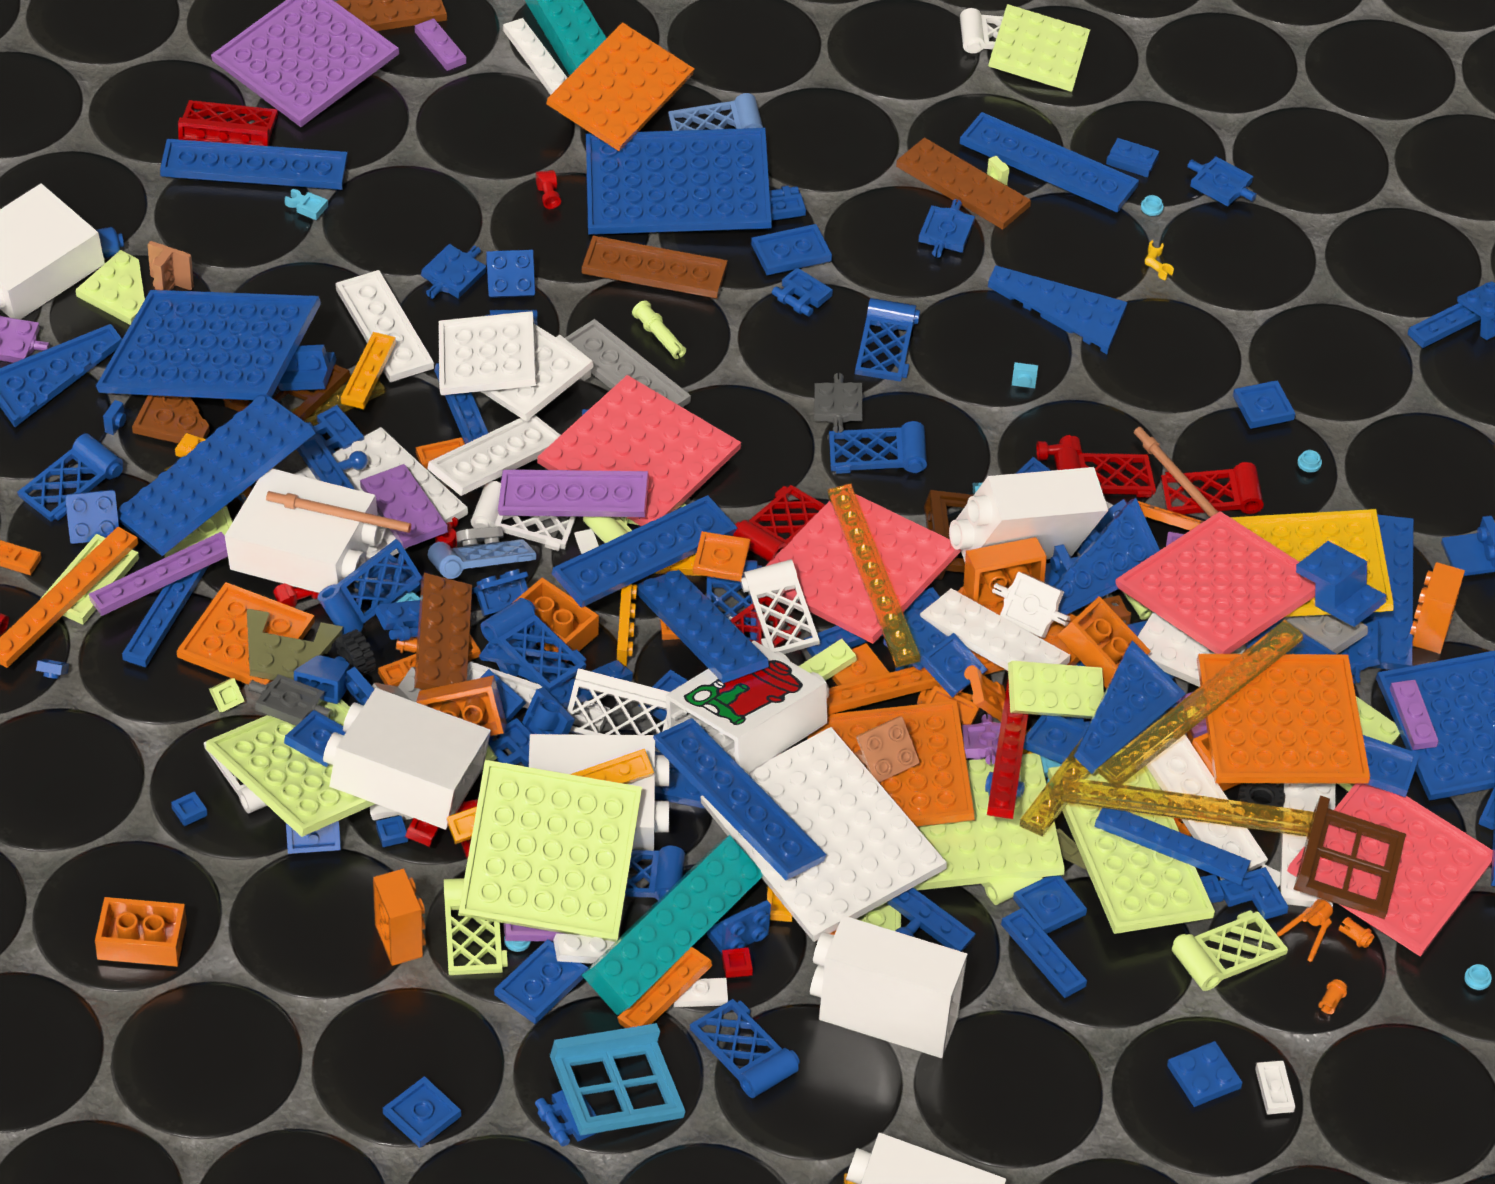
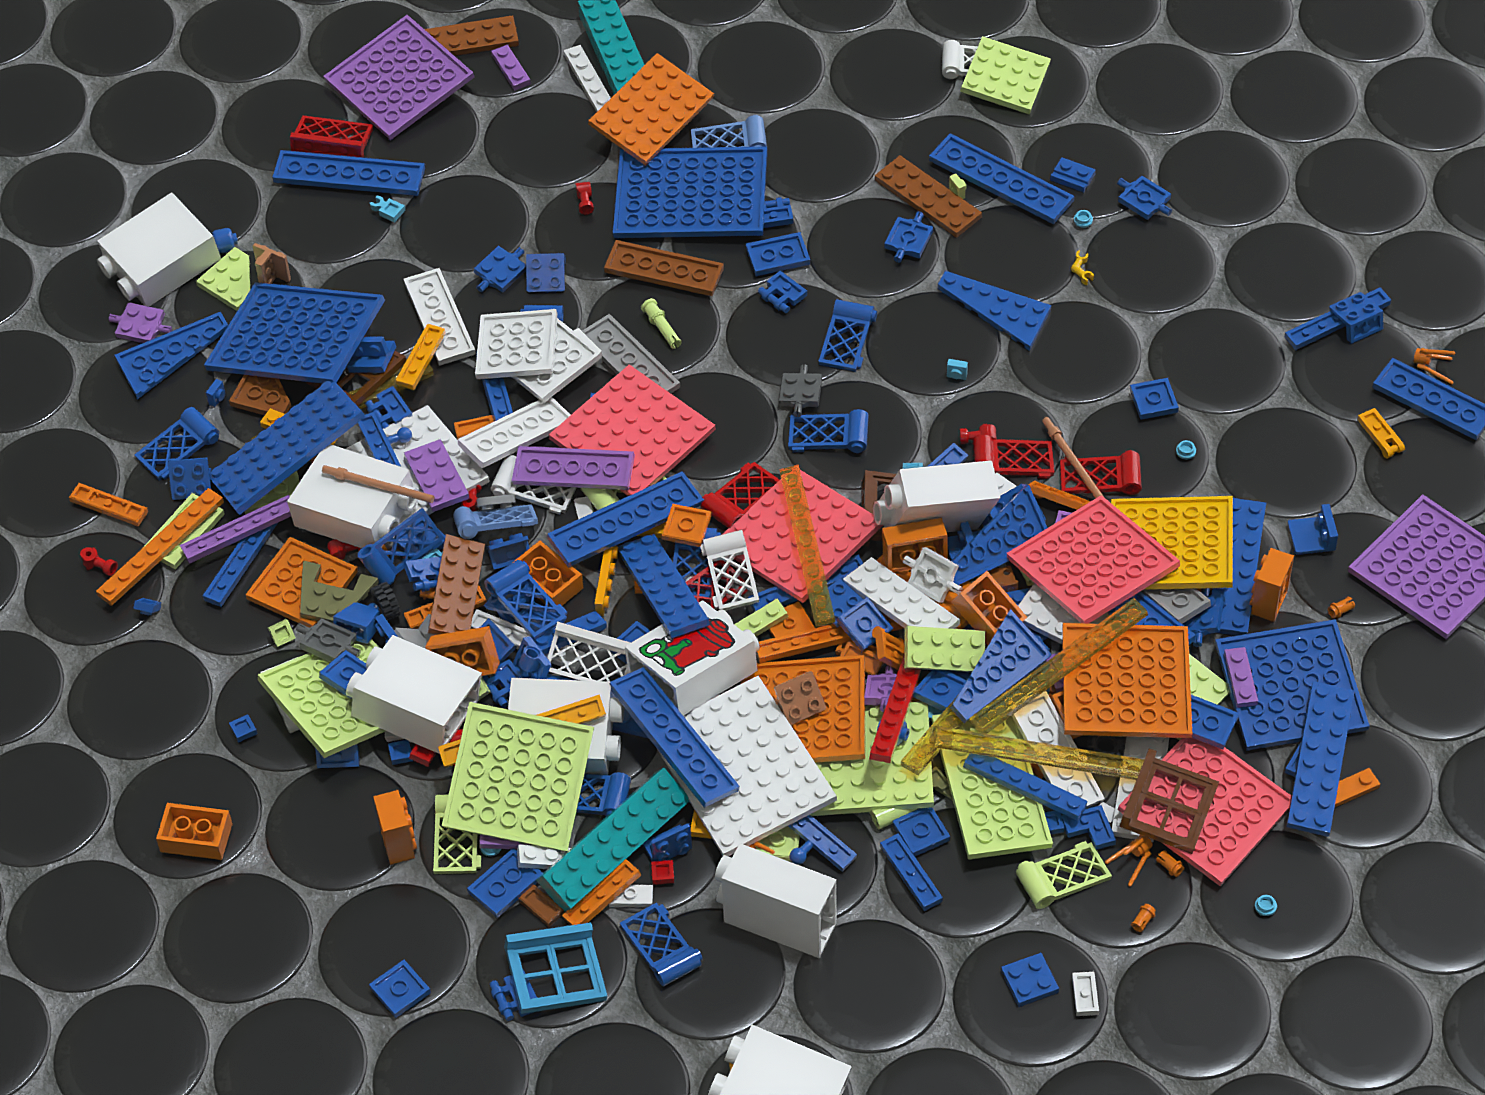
camera: 10 degrees right, 5 degrees up
blue bracket [1296,541,1386,627] -> none
none -> dark orange tile [519,885,564,927]

